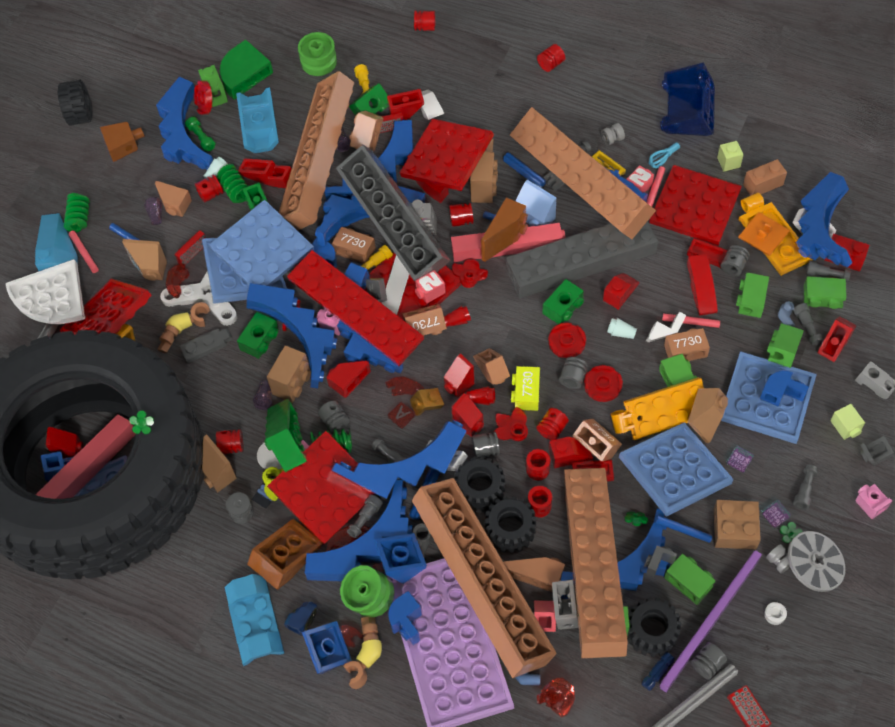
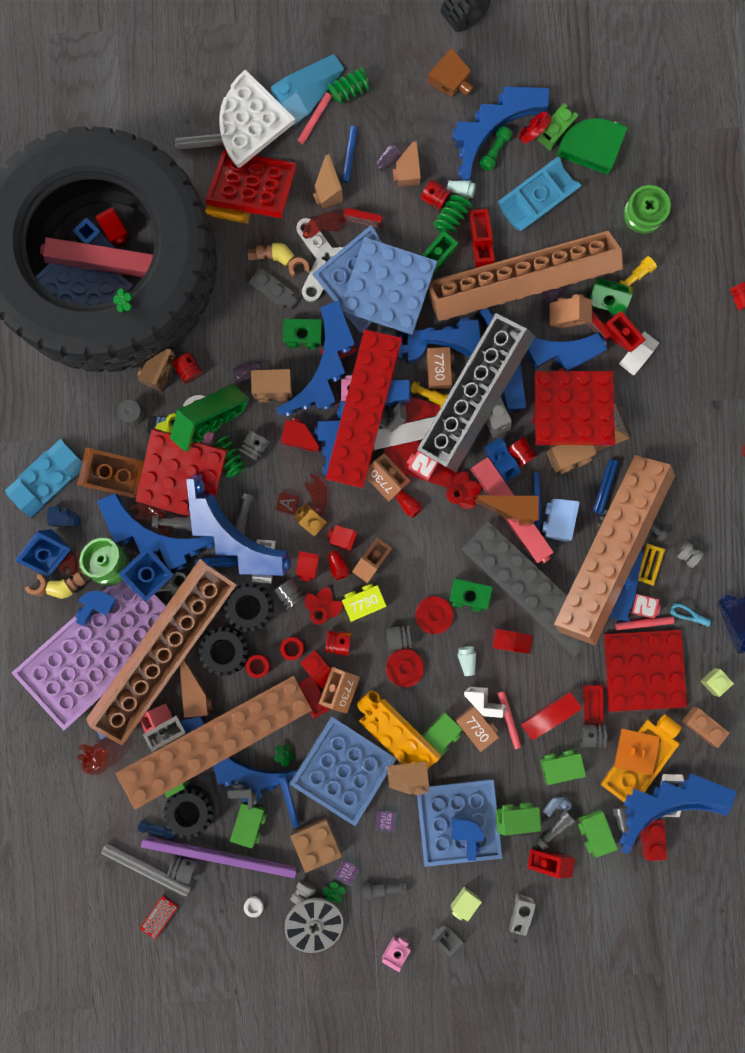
camera: 60 degrees right, 25 degrees up
none -> blue brick [485,437,521,483]

